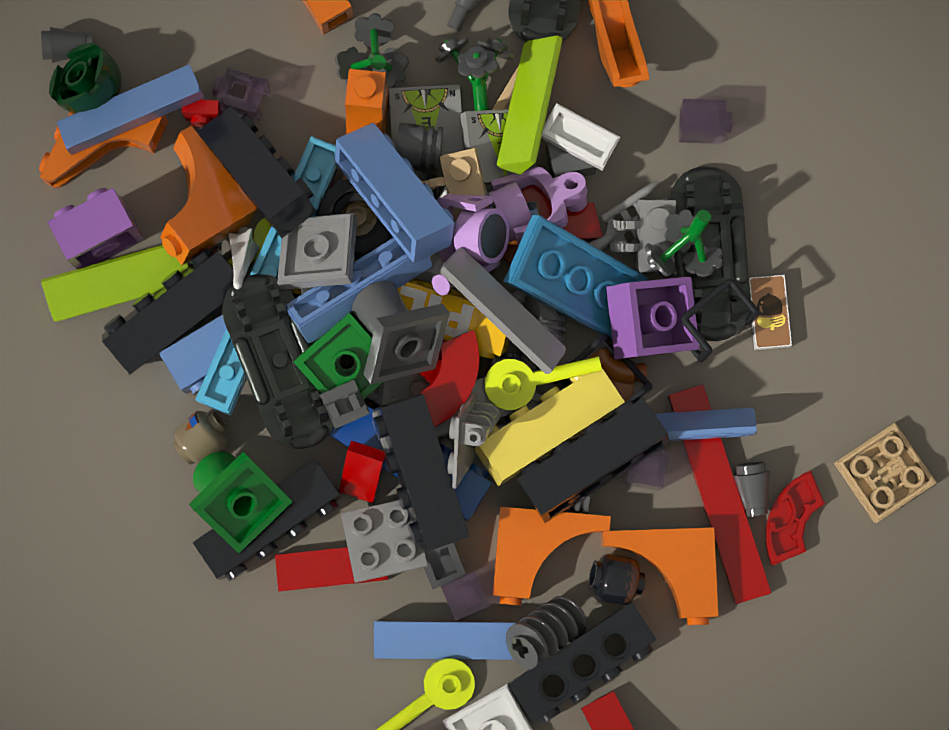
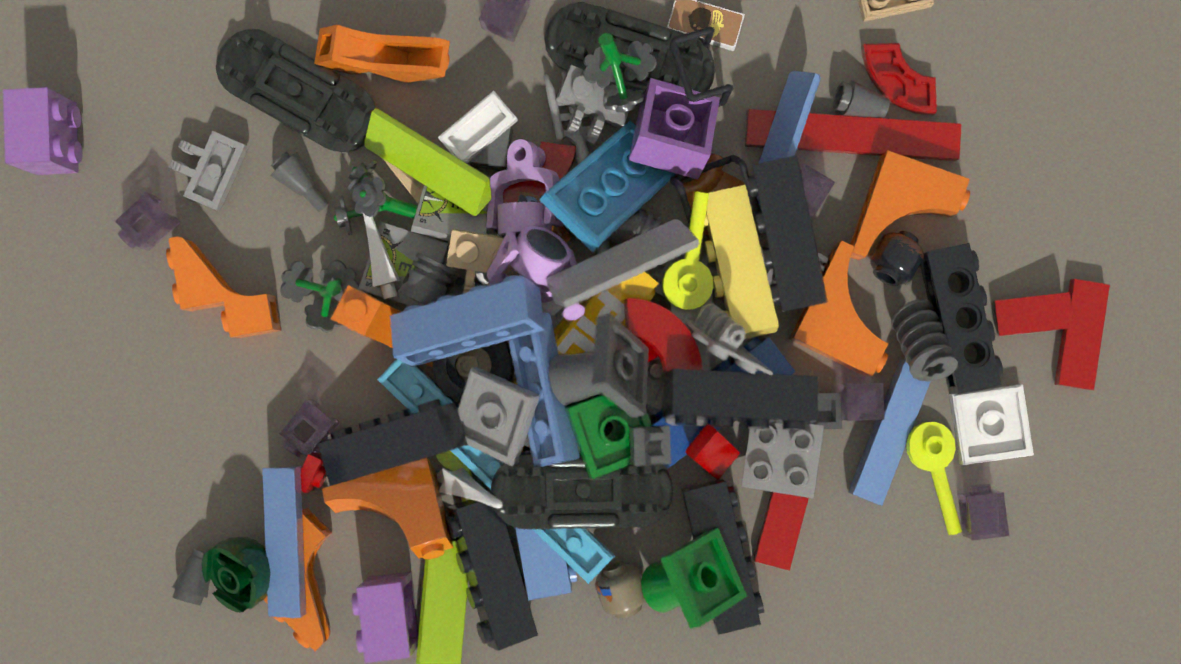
camera: 70 degrees left, 5 degrees up
none -> white piece [363,213,401,300]

